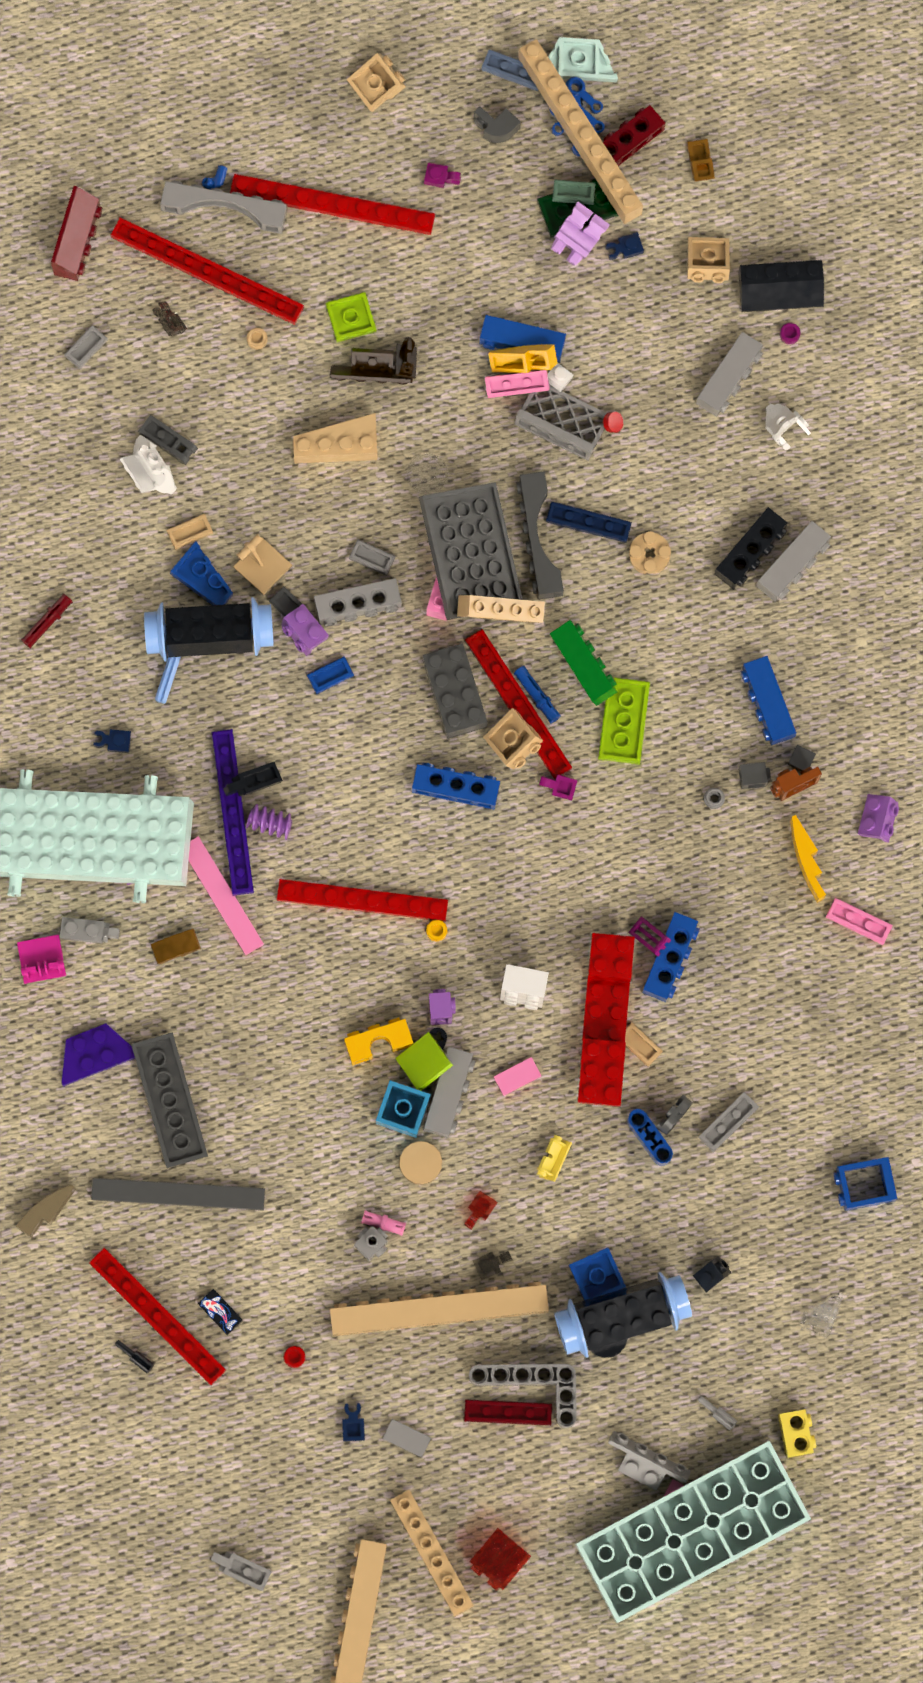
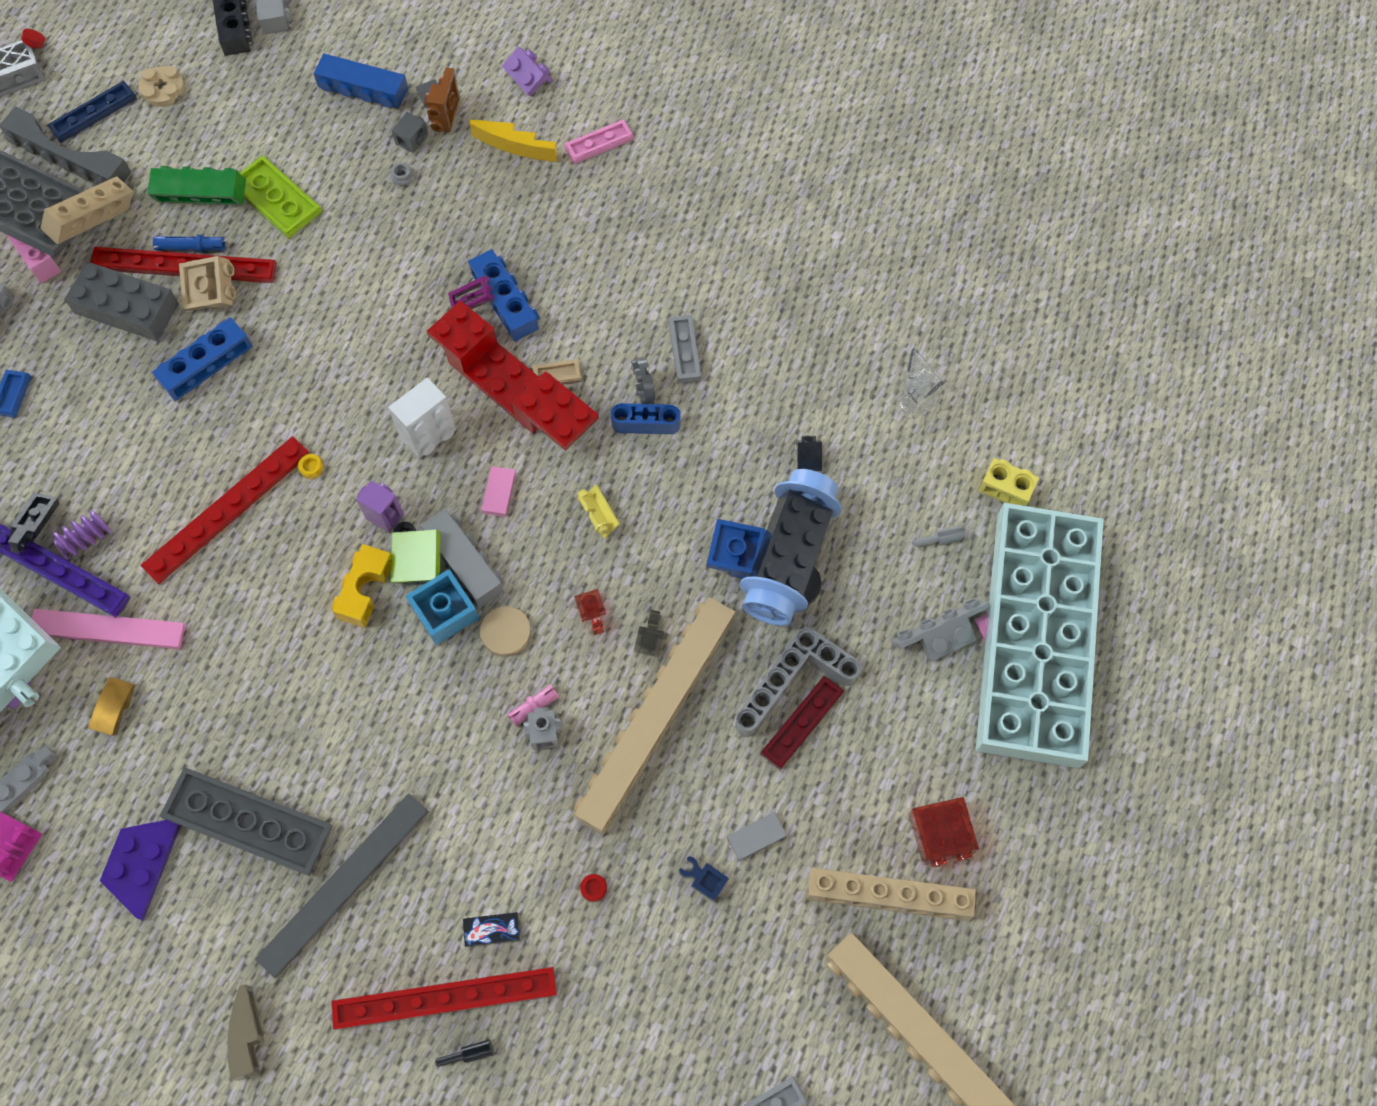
camera: 50 degrees left, 10 degrees down
magenta plate [539,774,578,801] -> none
blue window [833,1157,897,1211] -> none

